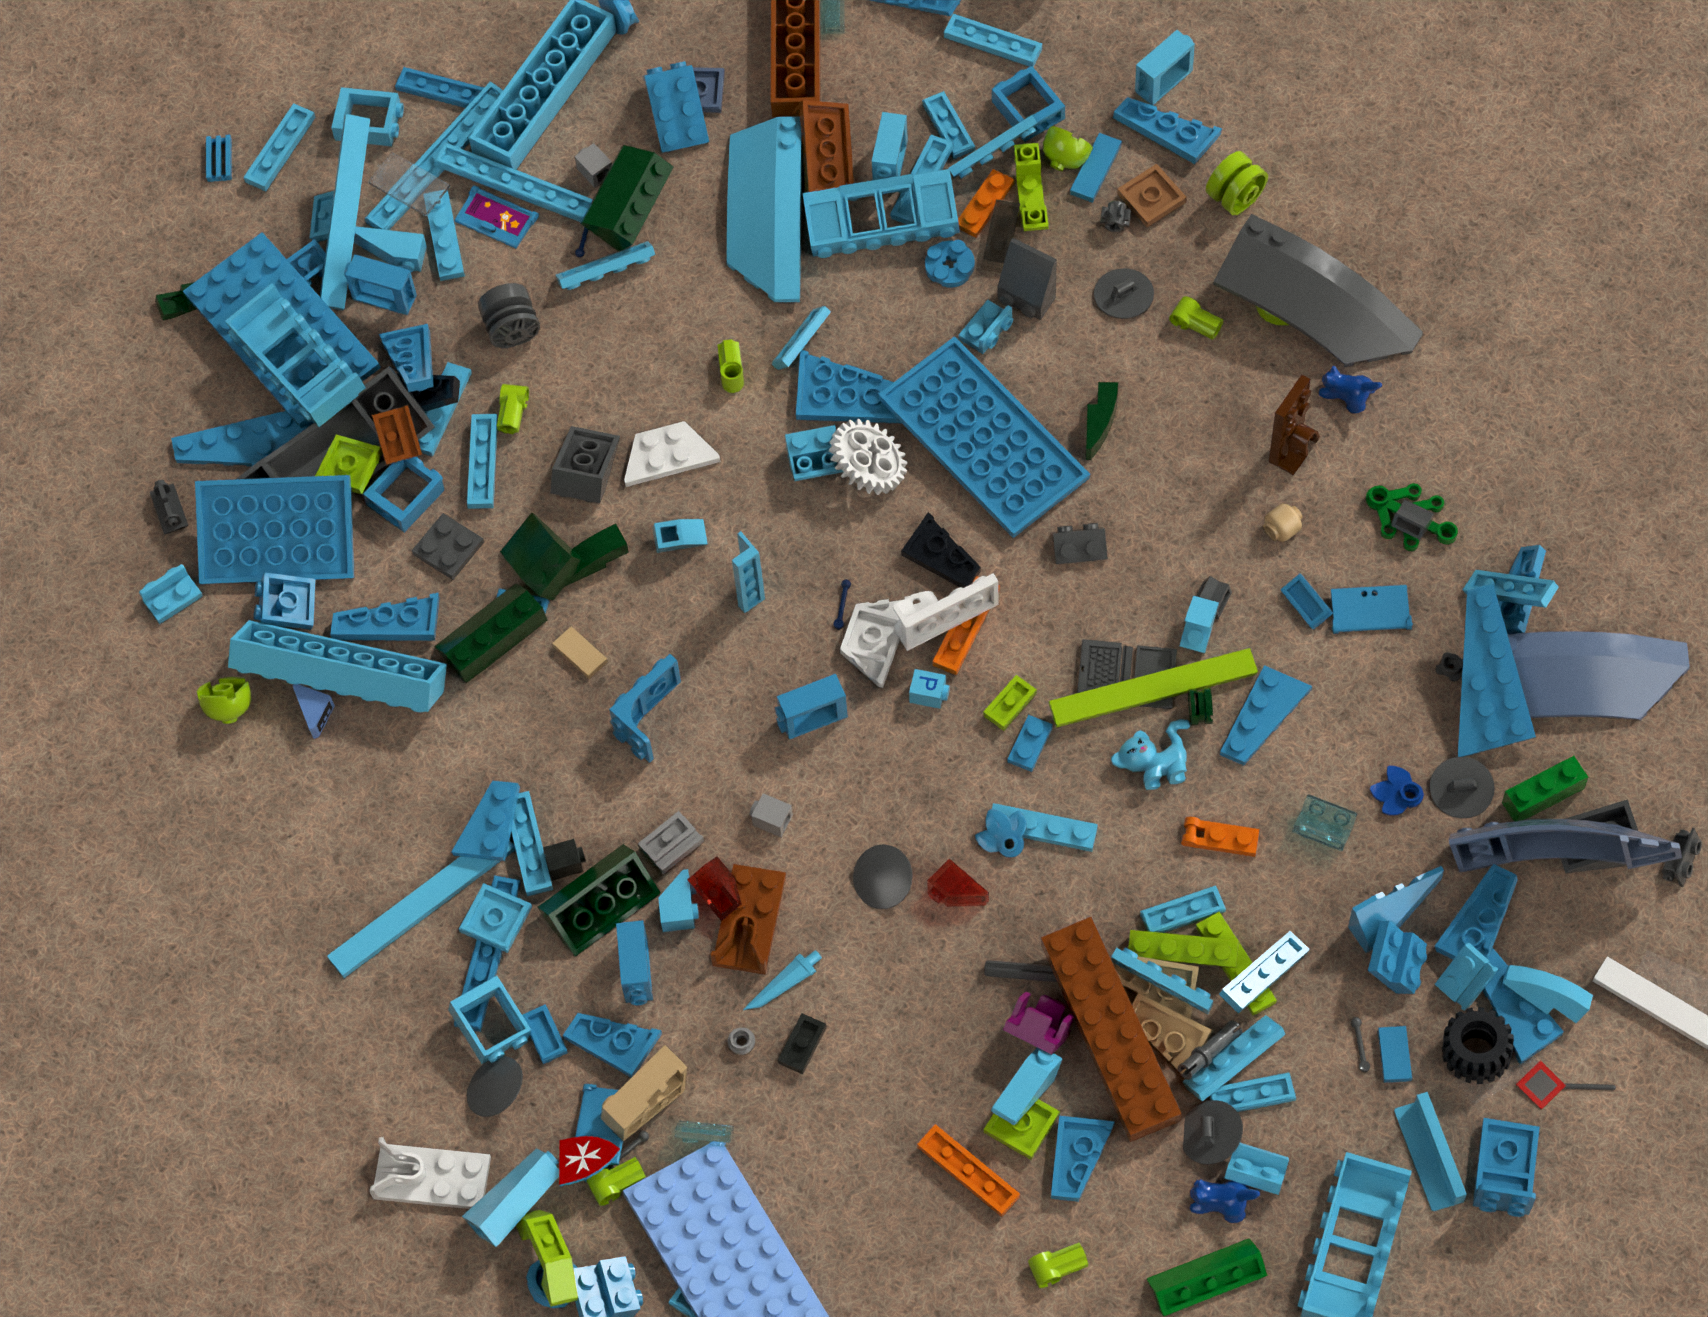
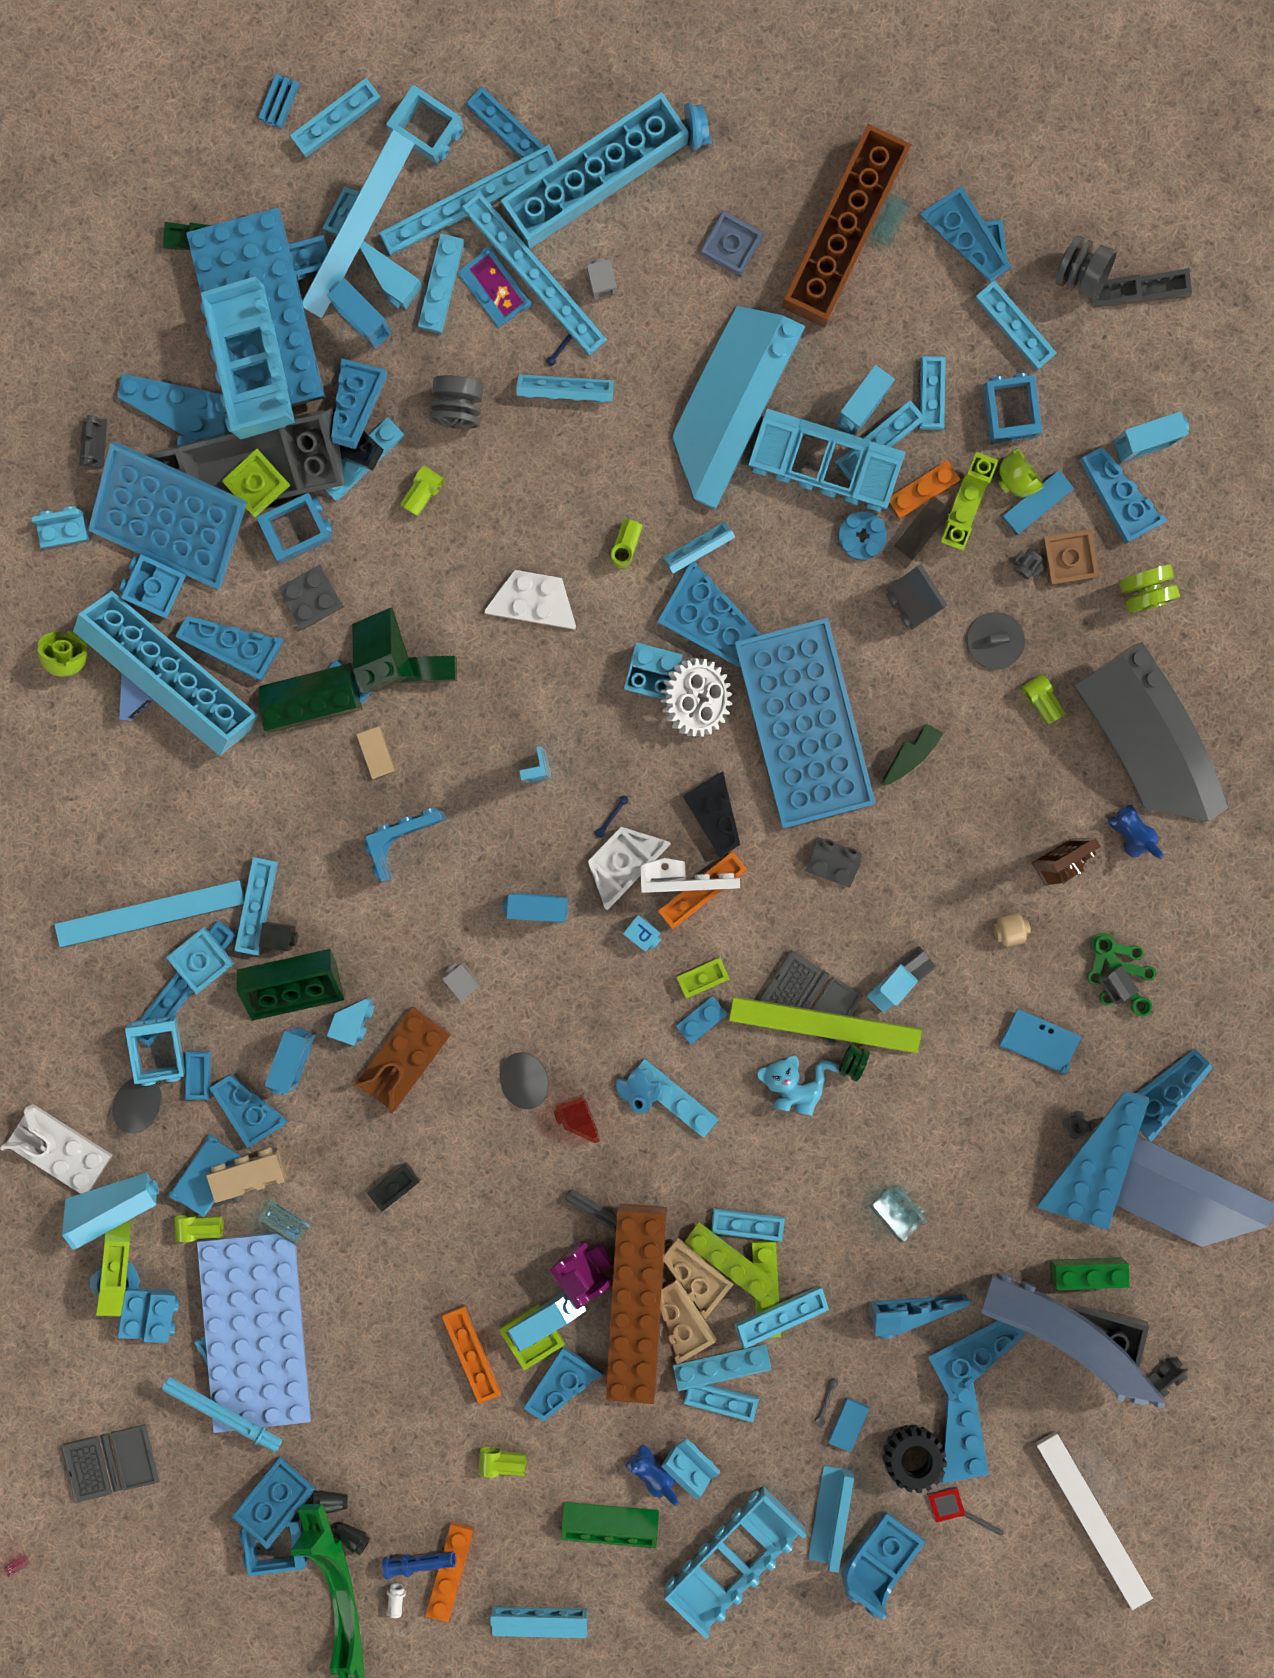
camera: 20 degrees right, 25 degrees up
clear piece [368,152,450,217] -> none
dark orange plate [372,405,422,465] -> none
dark azure wing [451,781,520,861] -> none
medium azure plate [467,414,498,509] -> none
dark grey slope [550,426,620,503] -> none
red shield [559,1136,621,1187] -> none
dark green slope [580,145,674,251] -> none
light grey plate [638,811,704,874] -> none
dark azure bracket [642,61,709,153] -> none
medium azure slope [652,519,708,553] -> none
clear red slope [687,856,742,921] -> none
light grey plate [728,1028,755,1055] -> none
medium azure bar [743,950,822,1010] -> none
dark orange plate [793,100,854,193] -> none
medium azure plate [948,115,1038,179] -> none
medium azure bracket [958,300,1013,354] -> none
medium azure plate [1111,948,1213,1015] -> none
dark grey pin [1178,1020,1242,1080] -> none
orange plate [1181,817,1260,857] -> none
dark grey shield [1183,1100,1243,1165] -> none
dark azure wing [1220,665,1312,766] -> none
dark azure tile [1280,573,1333,630] -> none
dark azure plate [1368,921,1427,994] -> none
blue plate [1370,765,1424,816] -> none
dark grey shield [1430,757,1495,818] -> none
medium azure plate [1435,943,1499,1011] -> none
medium azure plate [1463,570,1559,608] -> none
medium azure slope [1503,965,1593,1023] -> none

